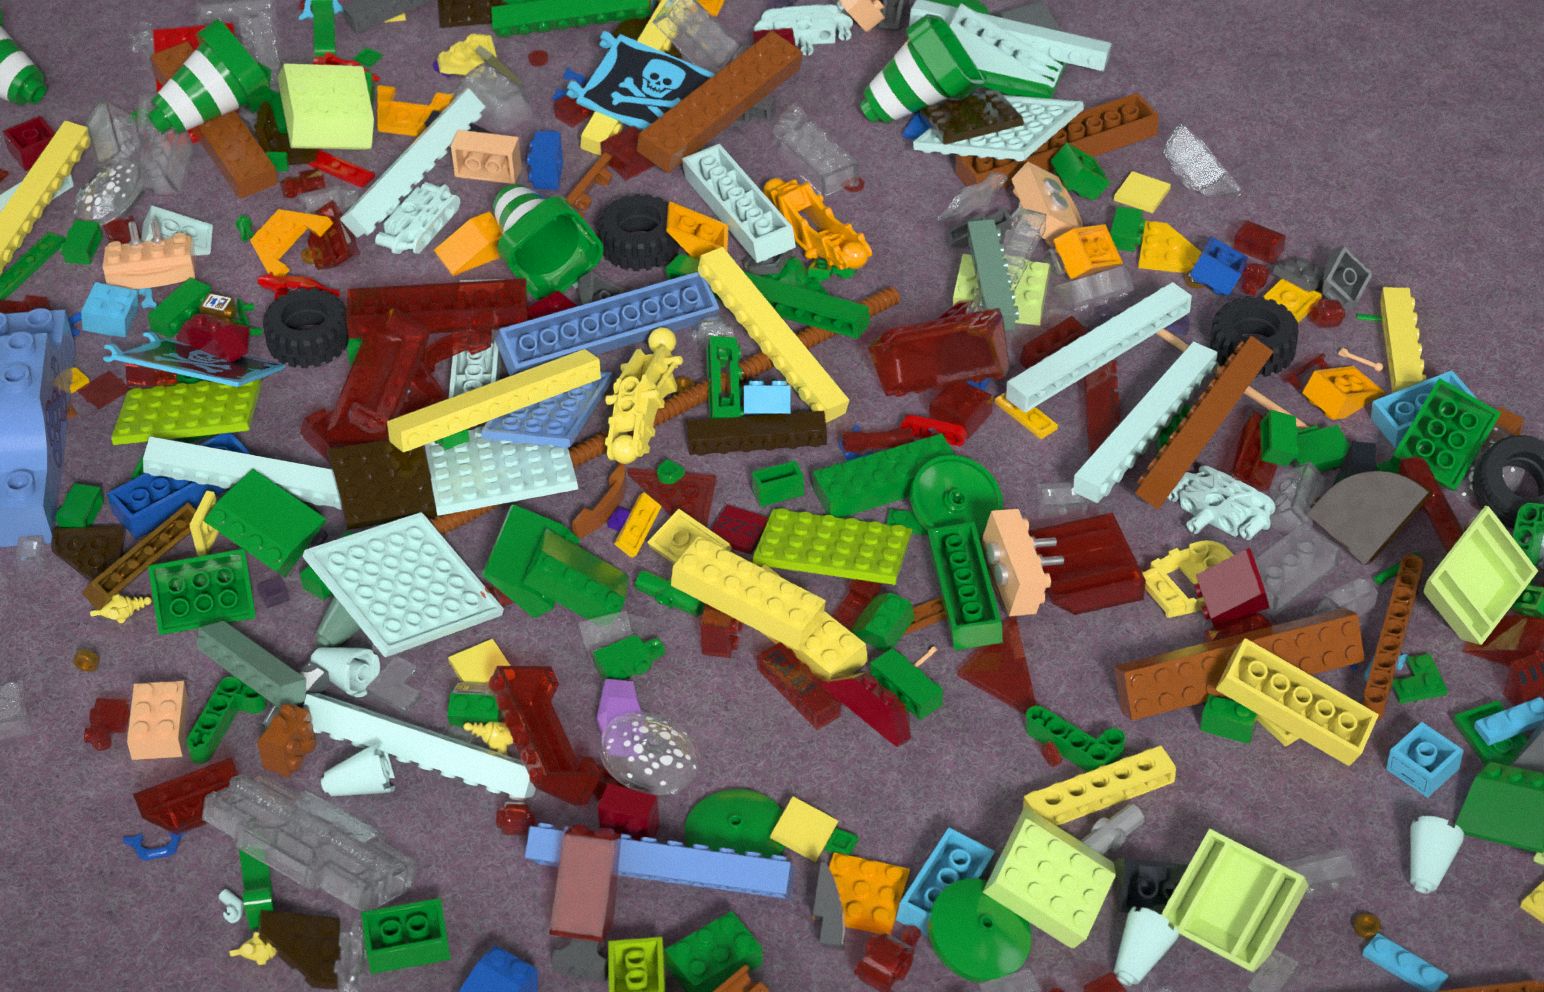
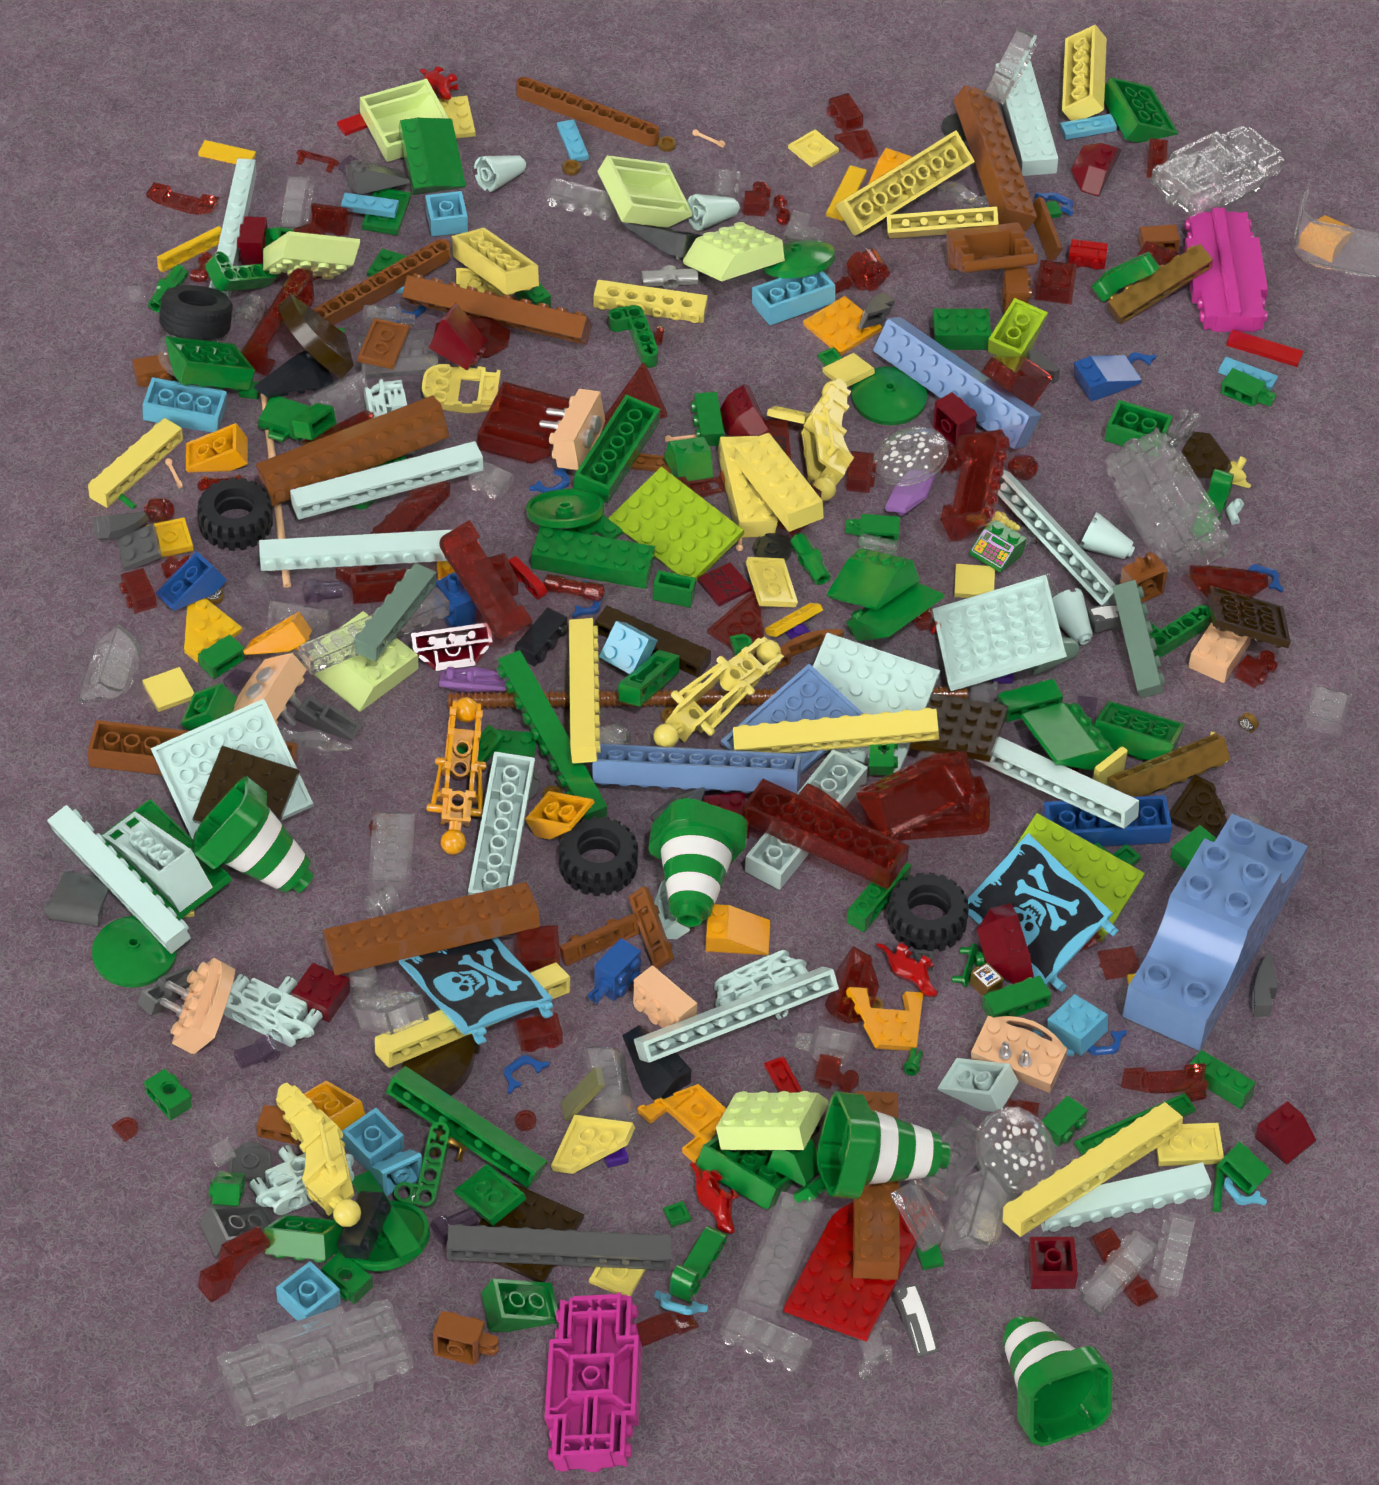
camera: 150 degrees left, 5 degrees up
none -> clear purple plate [223,669,252,690]
none -> dark orange tile [357,318,410,369]
none -> medium lavender piece [439,667,506,692]
none -> black brick [515,607,569,667]
none -> light yellow tile [767,406,810,424]
none -> light yellow piece [801,378,854,501]
none -> clear red brick [847,451,877,493]
none -> slope [894,1284,938,1358]
none -> dark brown plate [1207,585,1291,648]

